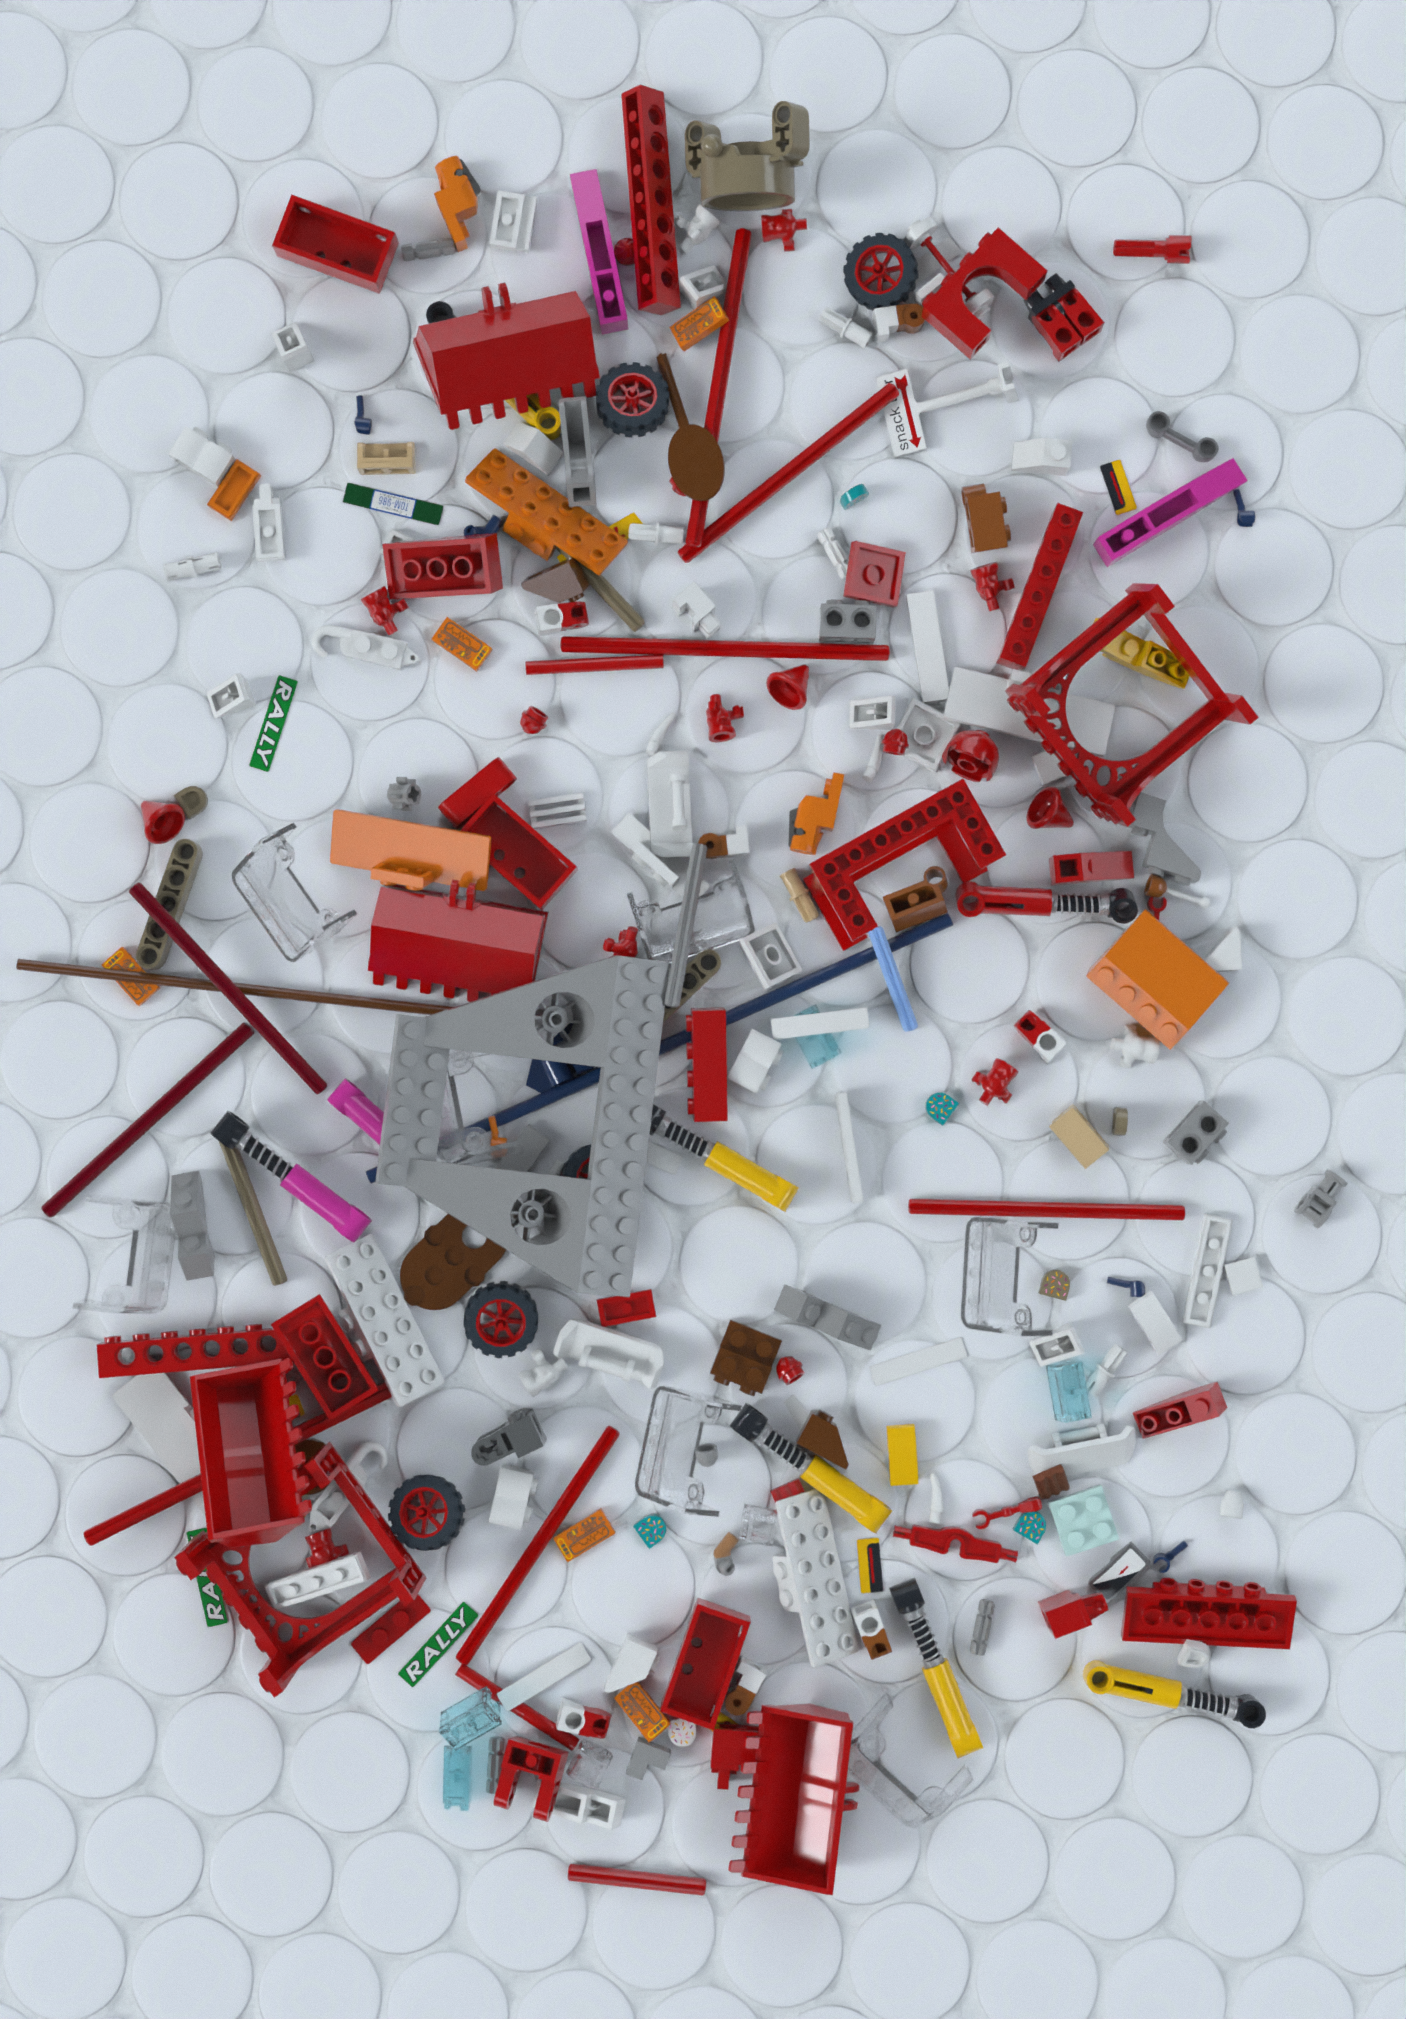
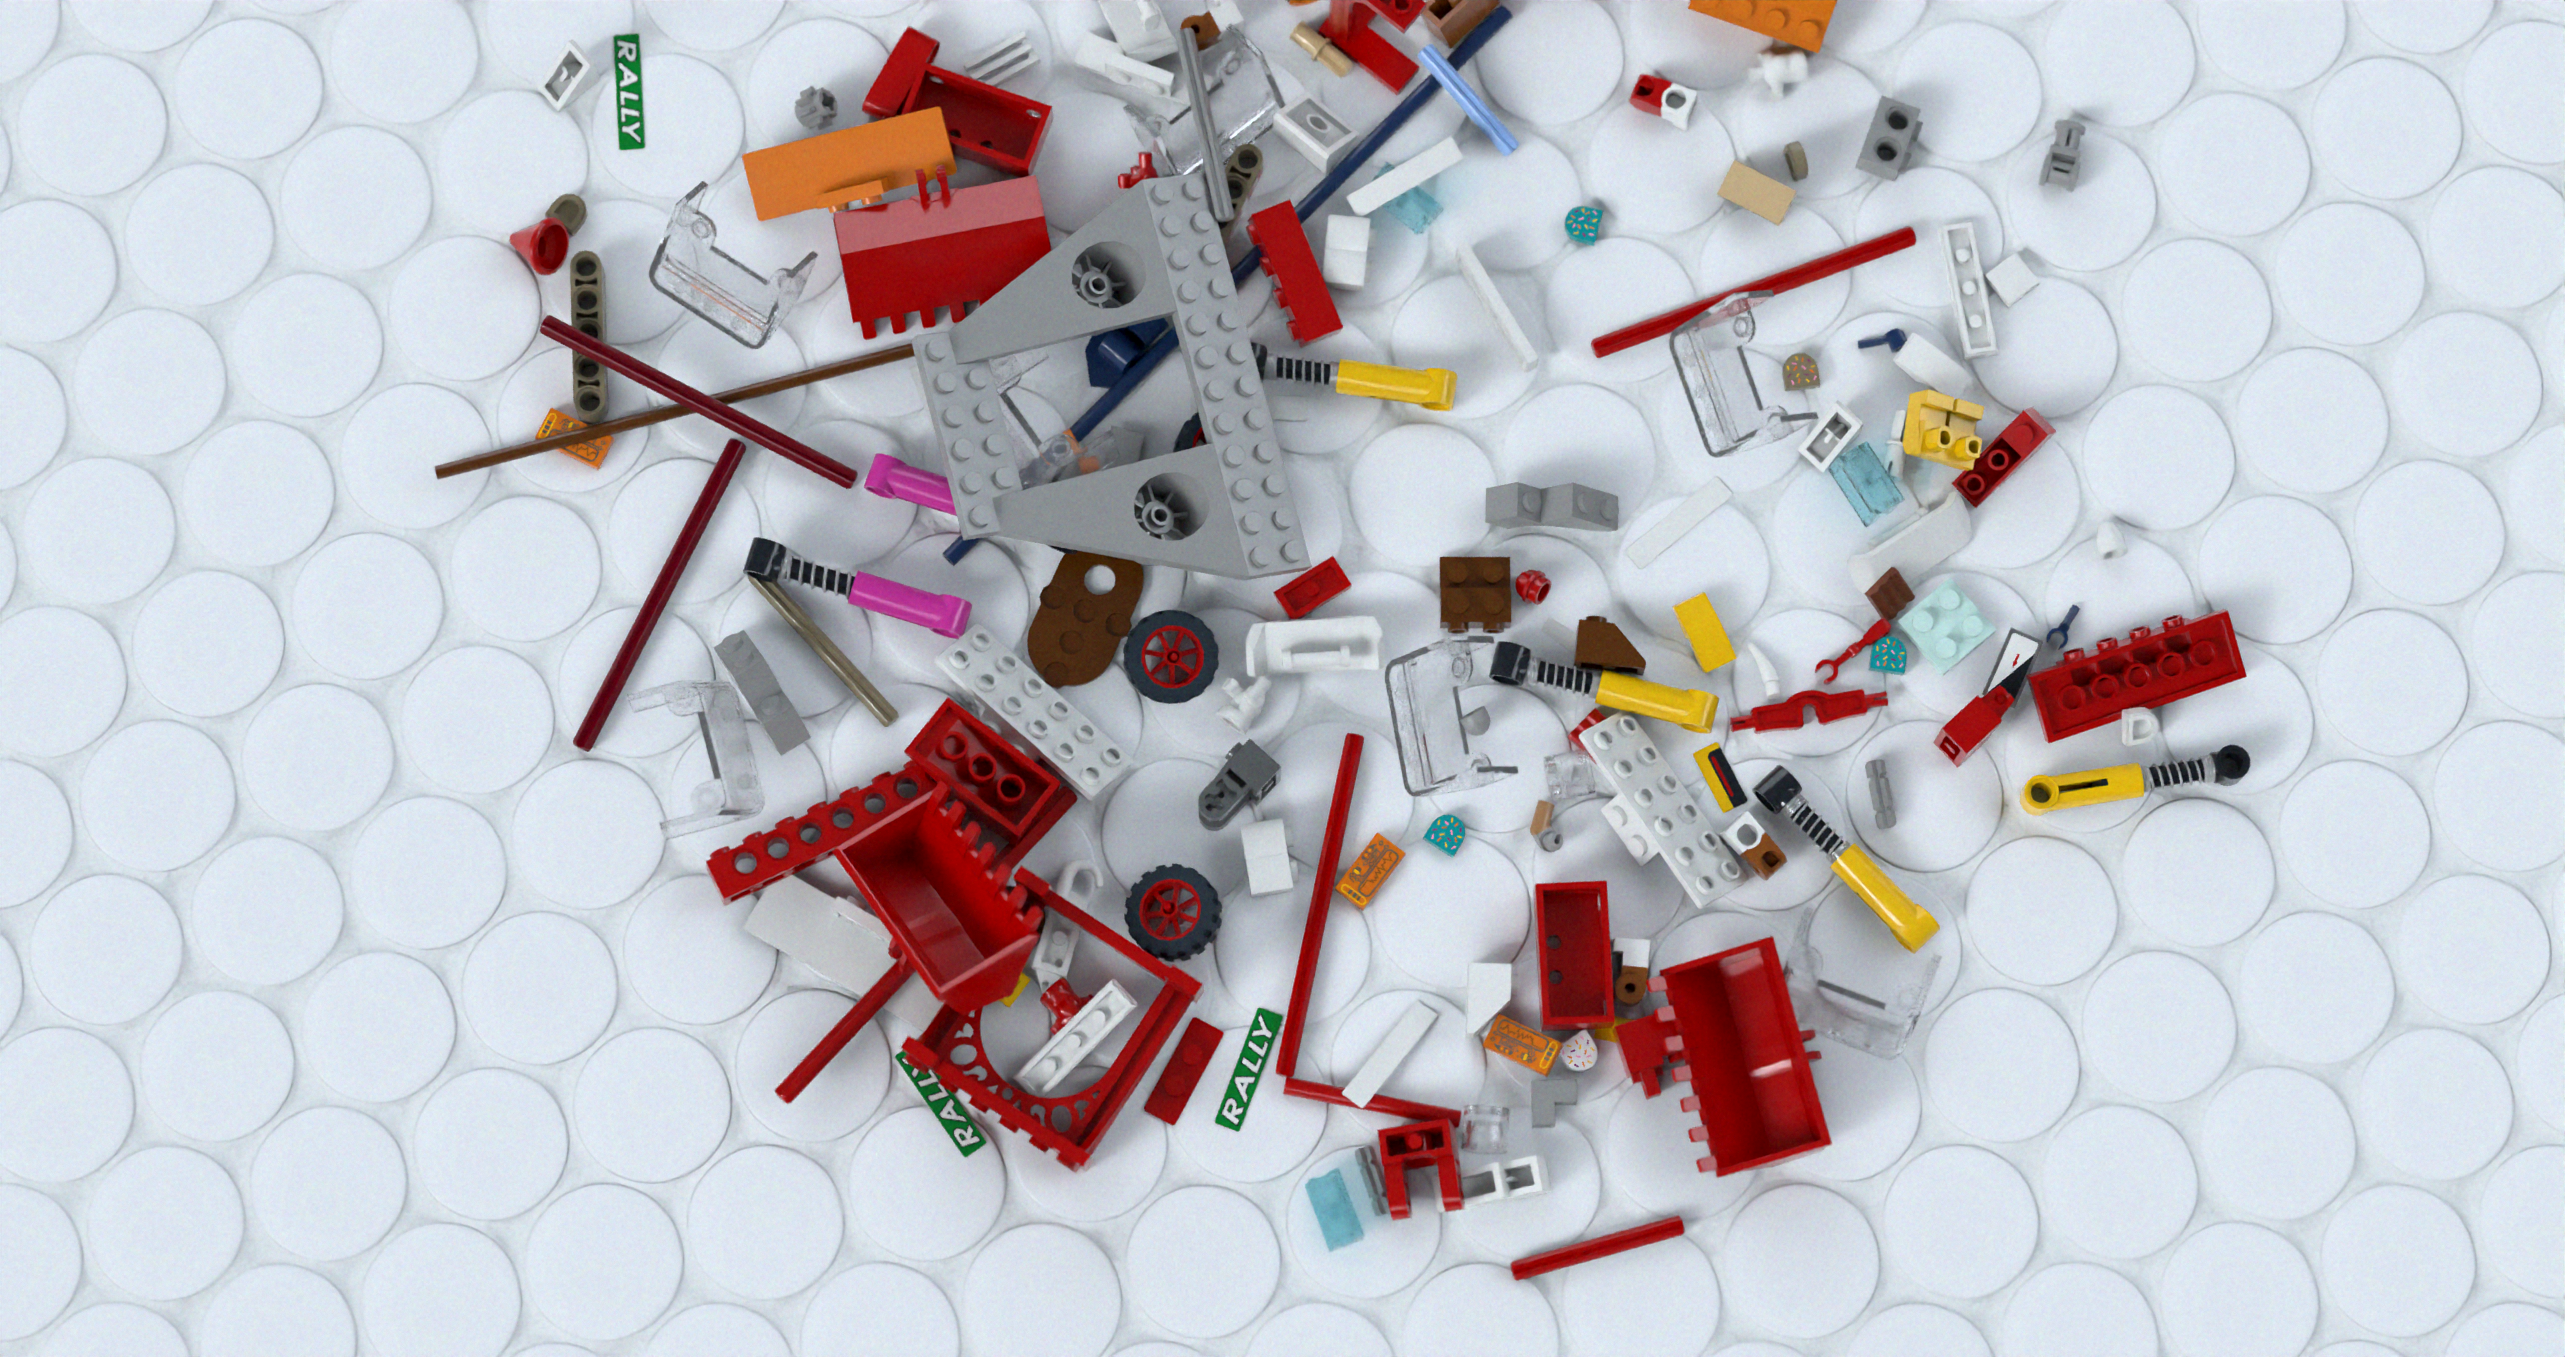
camera: 25 degrees left, 10 degrees down
clear light blue hinge [439,1686,502,1751] -> none
leg [555,1698,612,1739] -> none
red piece [971,1058,1018,1106] -> none
none -> yellow hips [1903,389,1985,471]

